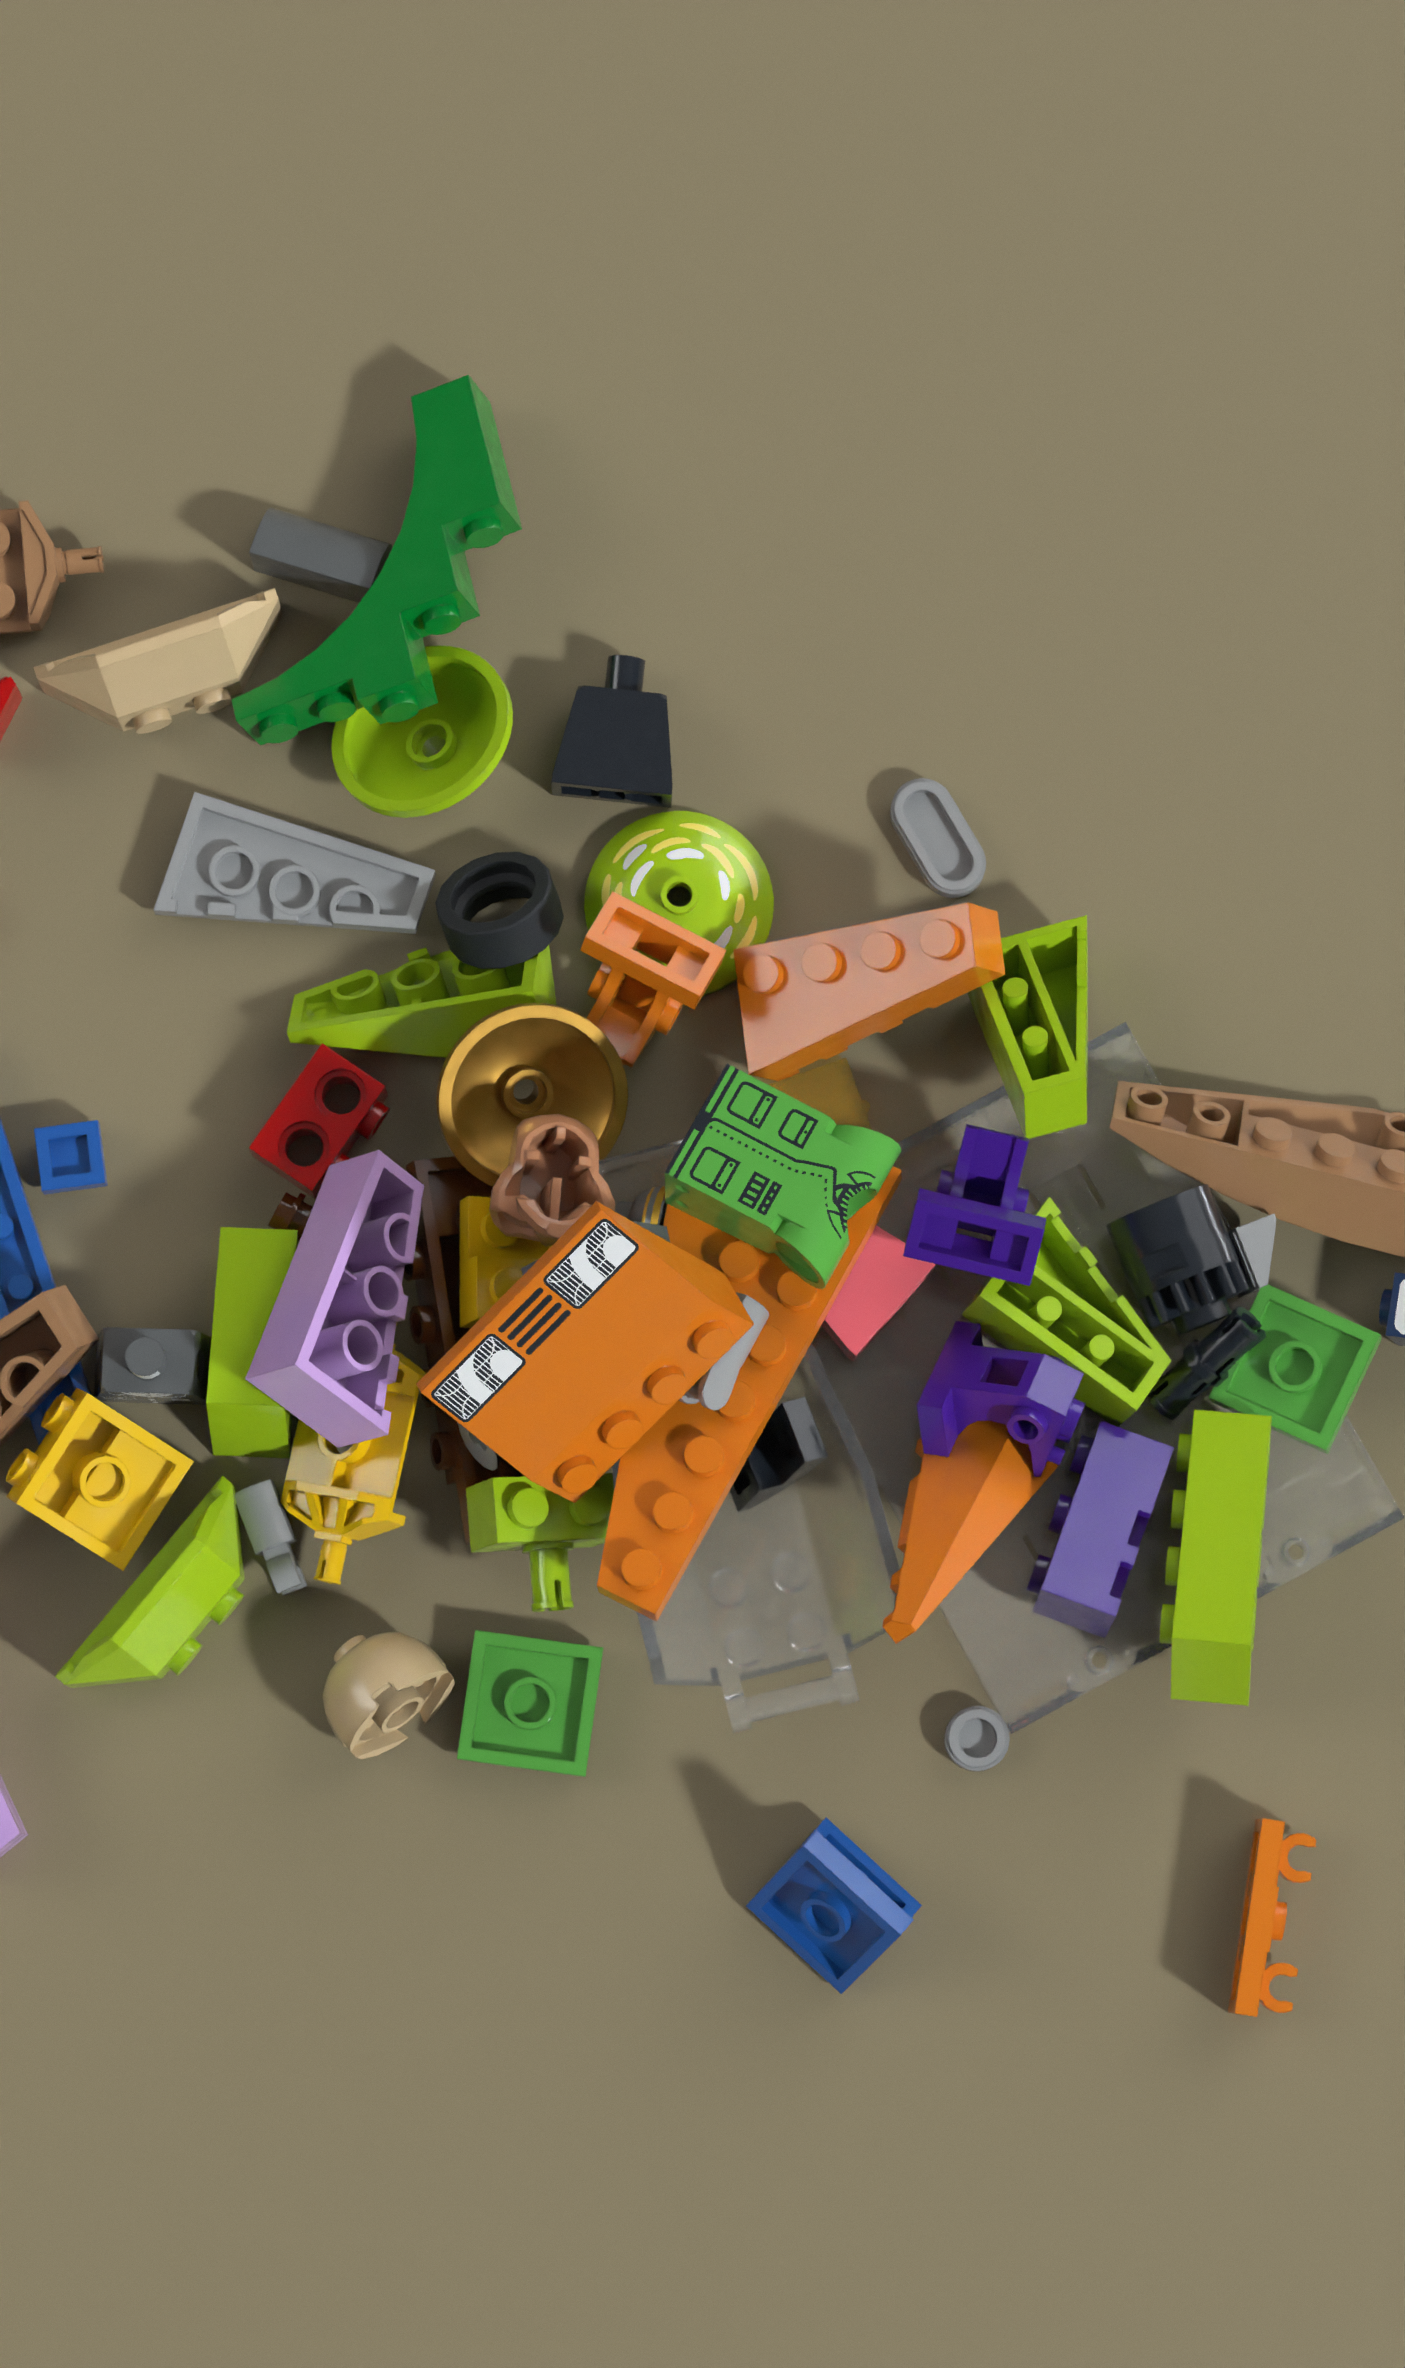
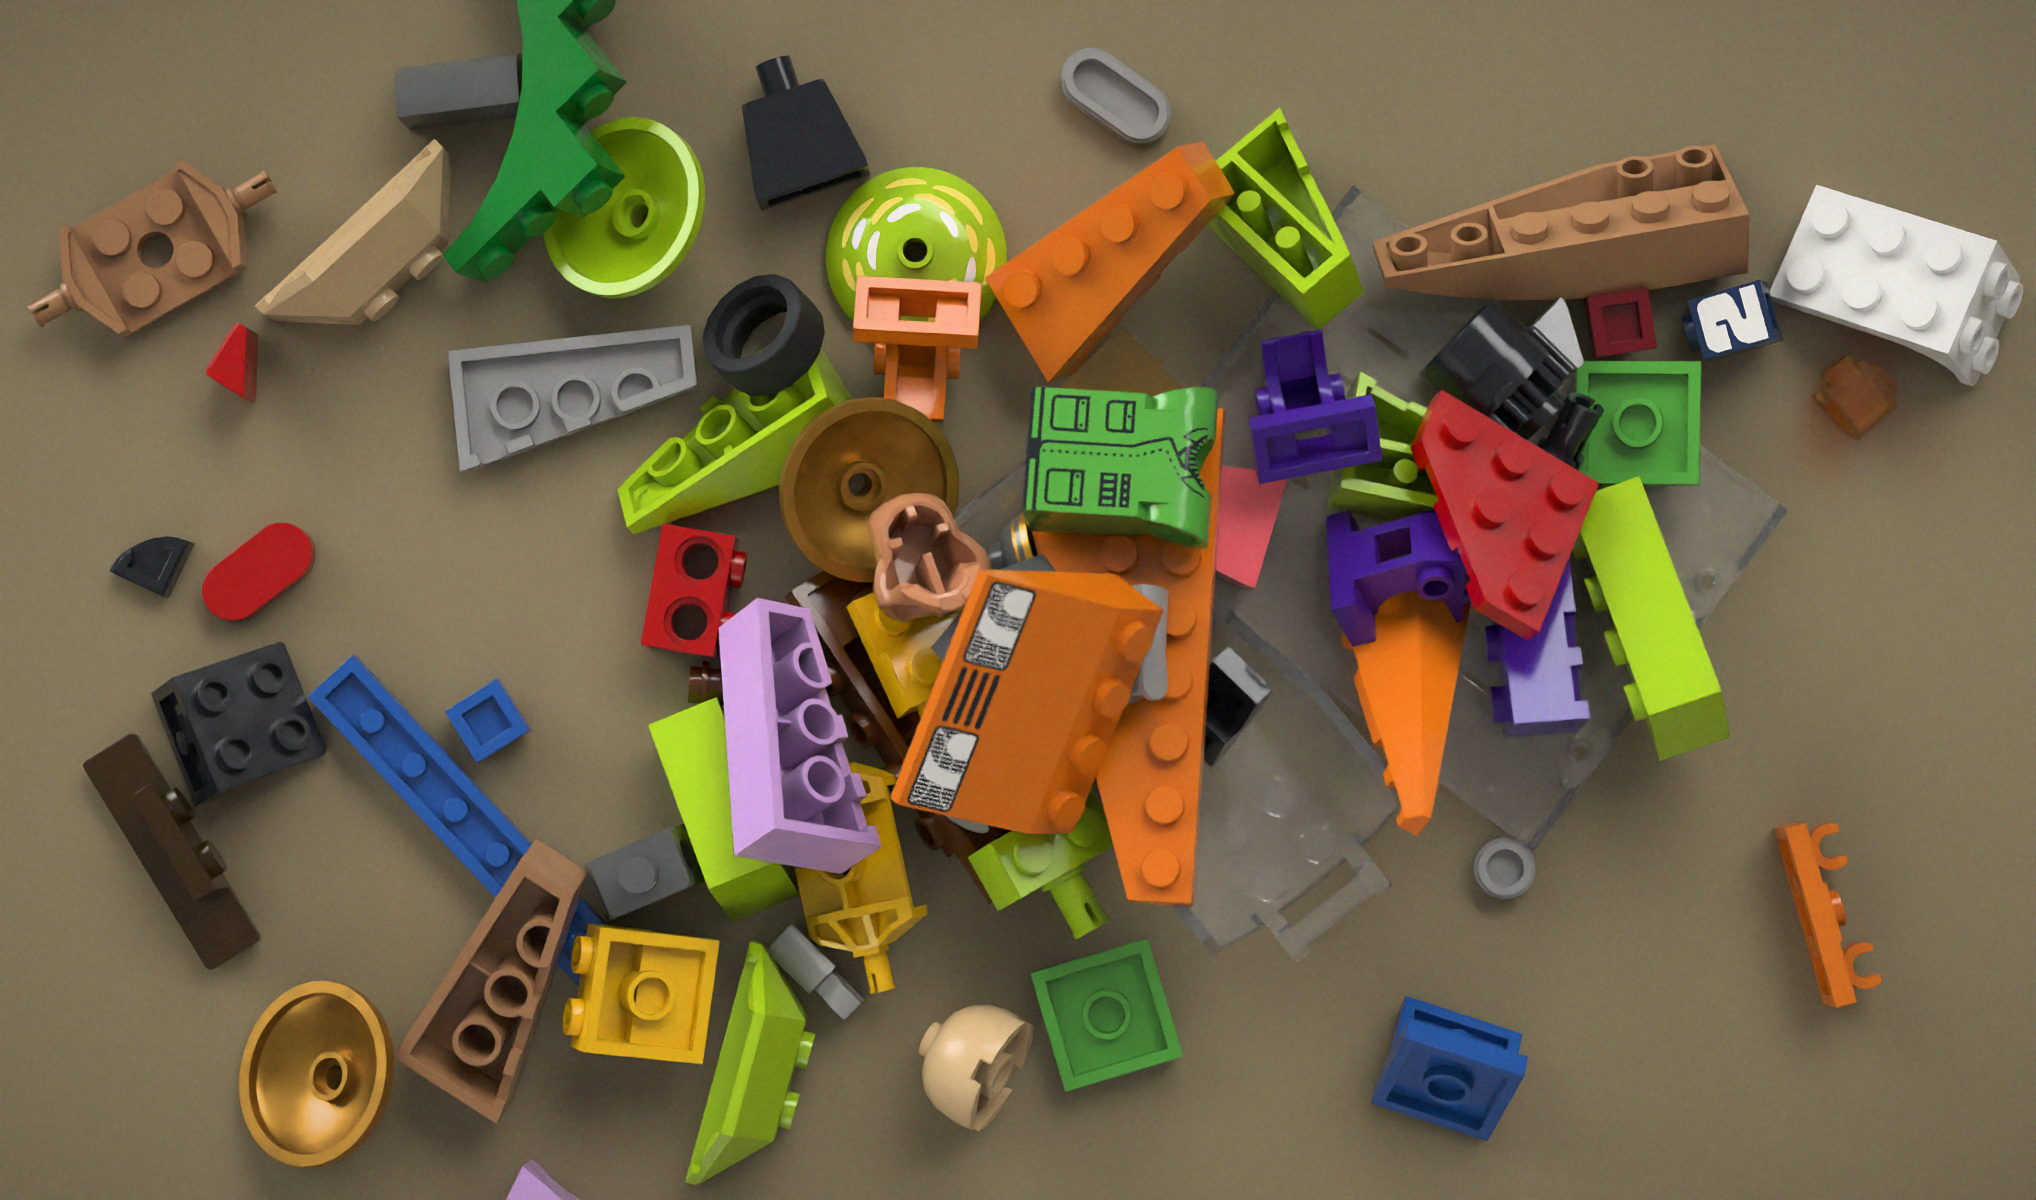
camera: 20 degrees left, 5 degrees up
none -> red plate [1410,390,1599,640]
none -> dark red tile [1584,288,1657,358]

